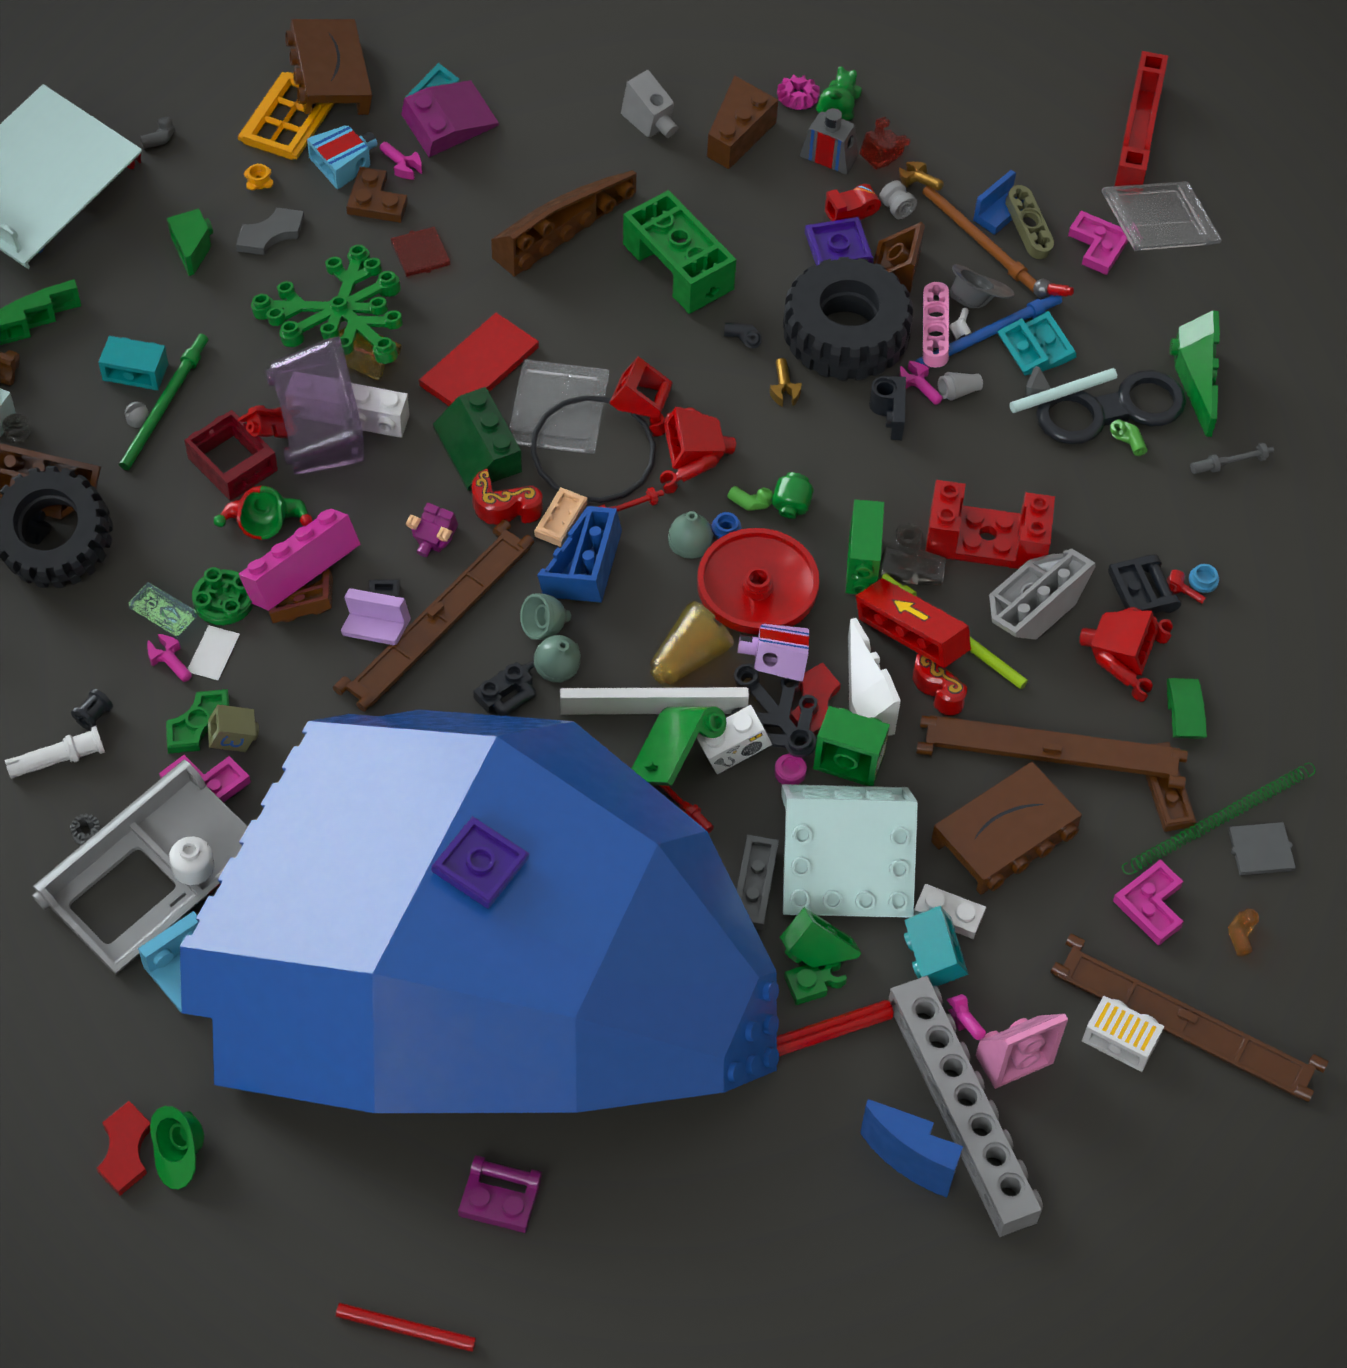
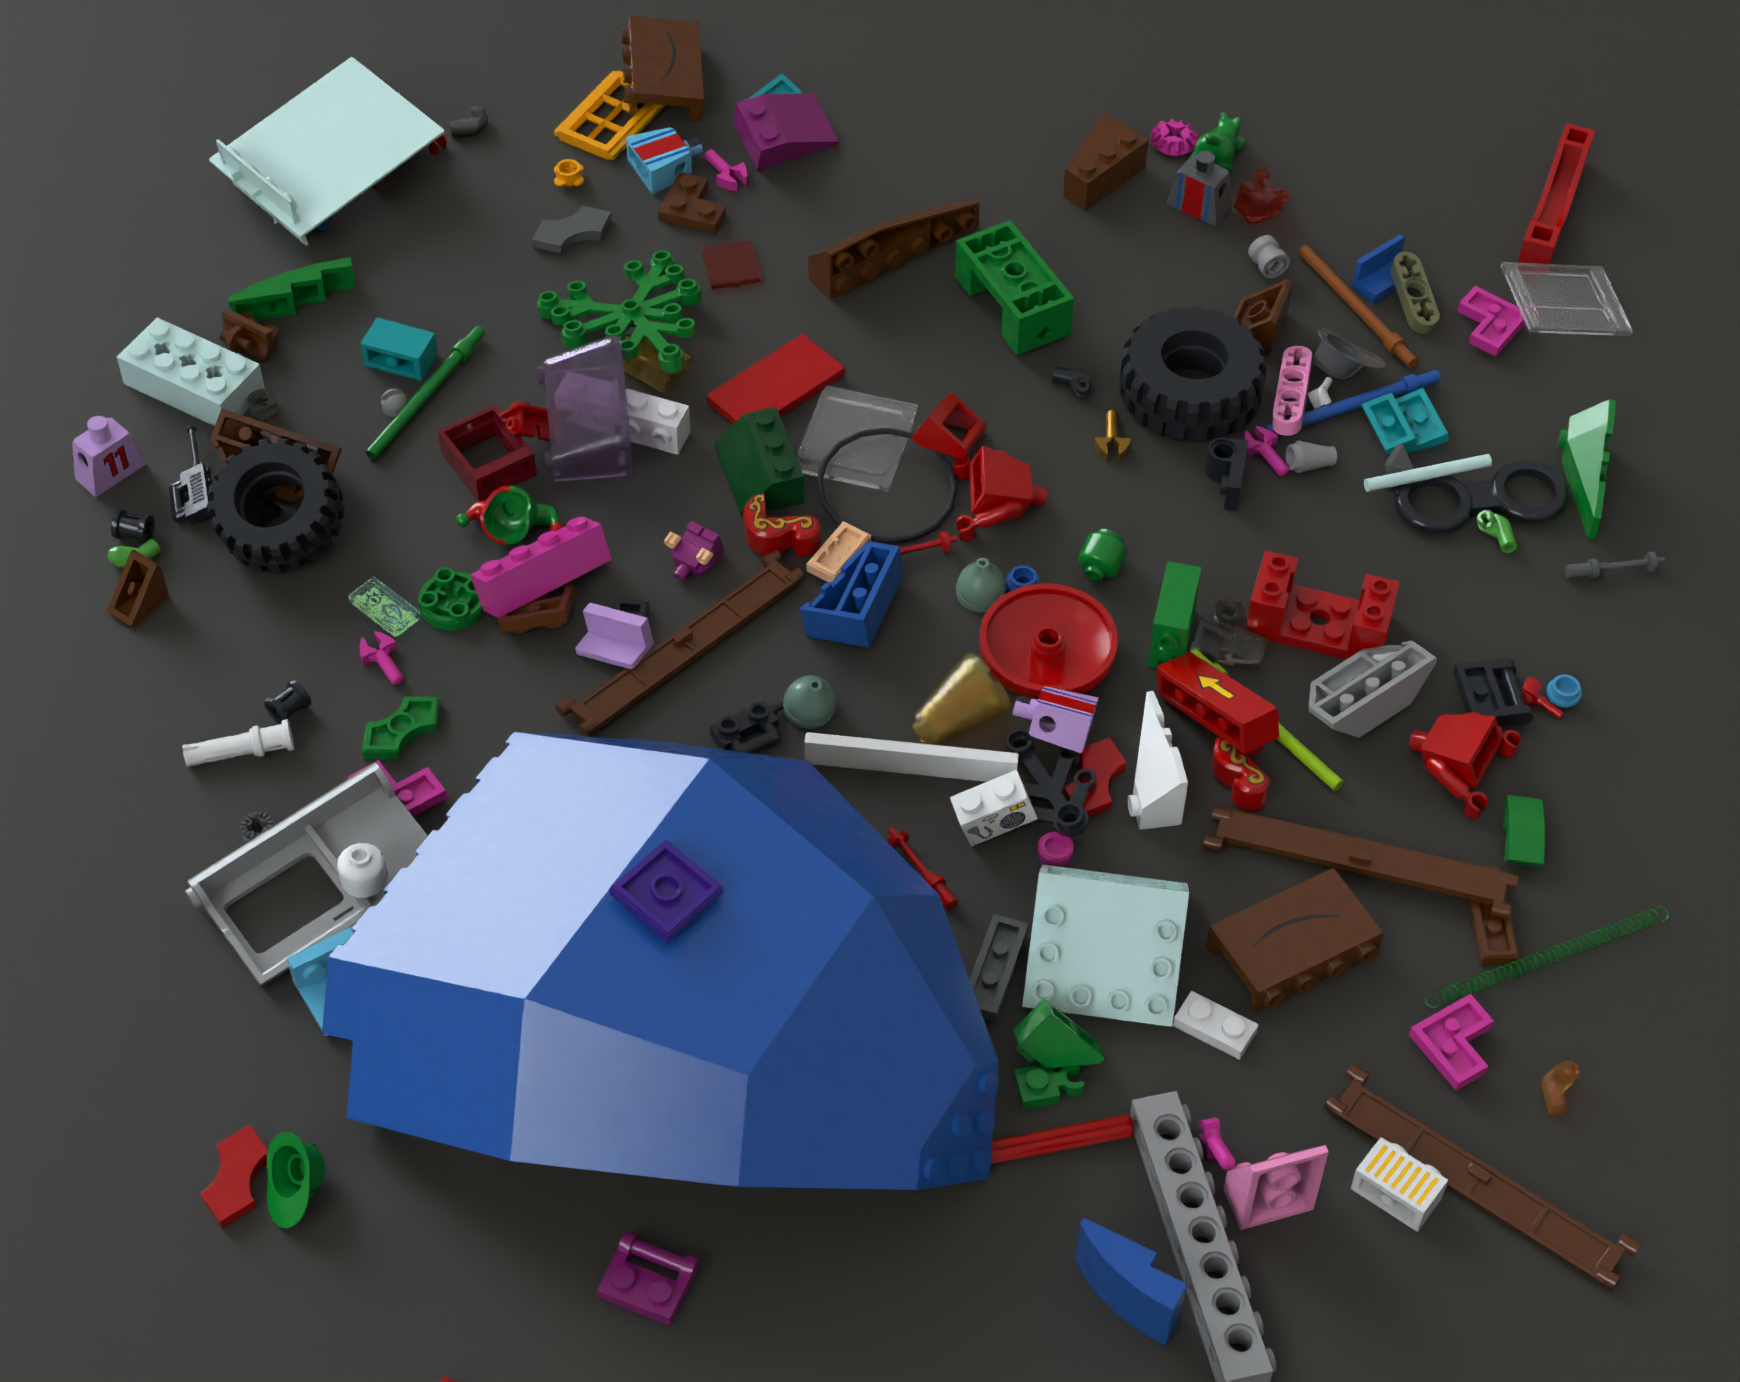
camera: 10 degrees right, 5 degrees down
green slope [167,208,213,276] -> none
white sticker [188,625,240,680] -> none
olive brick [208,704,259,752] -> none
sand green helmet [520,593,571,640] -> none
light grey torso [621,69,678,138] -> none
green door [631,706,727,786] -> none
bright green arm [727,486,773,511] -> none
dark purple plate [805,217,873,266] -> none
green brick [813,706,890,786] -> none
red leg [825,184,881,221] -> none
pearl gold bar [899,162,944,191] -> none
teal brick [904,906,968,986] -> none
piece [1033,278,1074,298] -> none
dark grey piece [1228,822,1296,876] -> none

